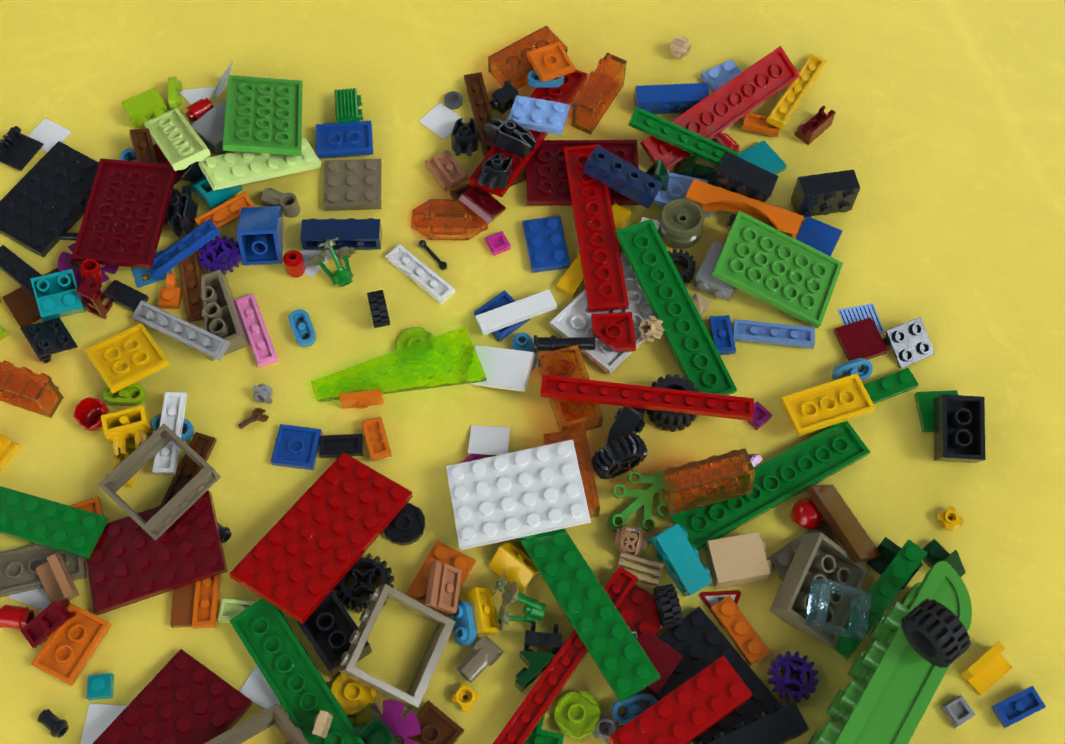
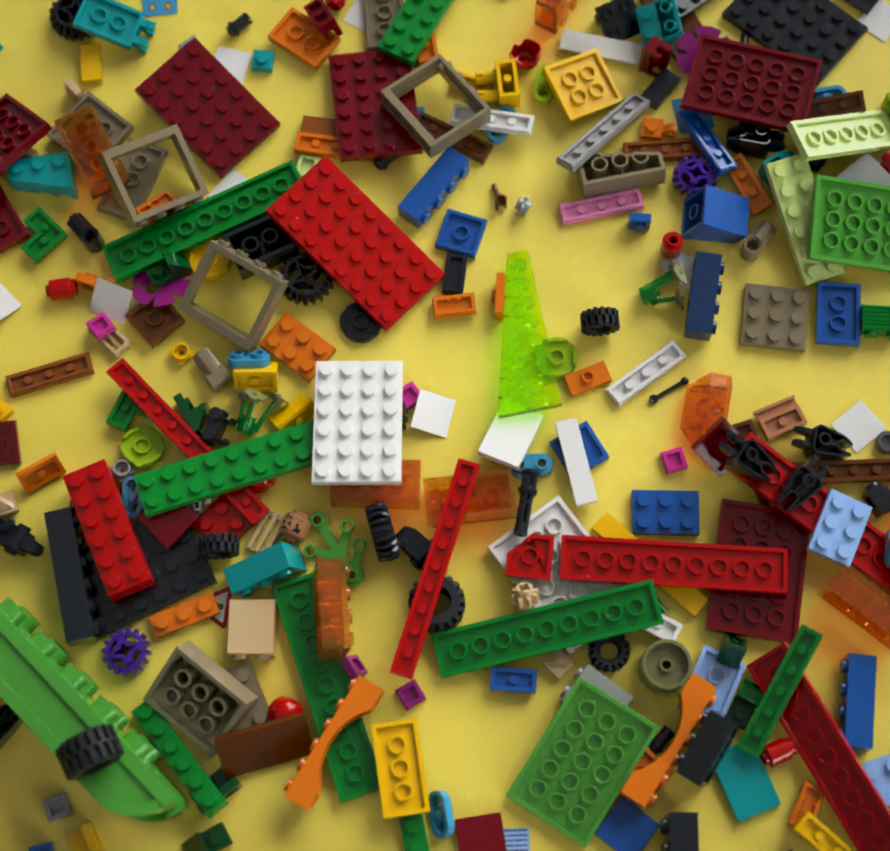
camera: 105 degrees right, 10 degrees up
medium nougat panel [36,553,80,603] -> none
red brick [79,259,103,284] -> none
dark azure plate [289,309,316,347] -> none
tan tile [312,710,333,739] -> none
nougat plate [425,560,462,615] -> none
dark blue brick [582,145,664,209] -> none
medium blue plate [733,319,815,349] -> none
clear light blue window [805,578,872,639] -> none
none -> orange arch [284,675,384,813]
none -> blue brick [398,147,470,228]
none -> white tile [559,29,643,66]
none -> orange plate [564,361,612,397]
none -> blue plate [628,213,651,232]

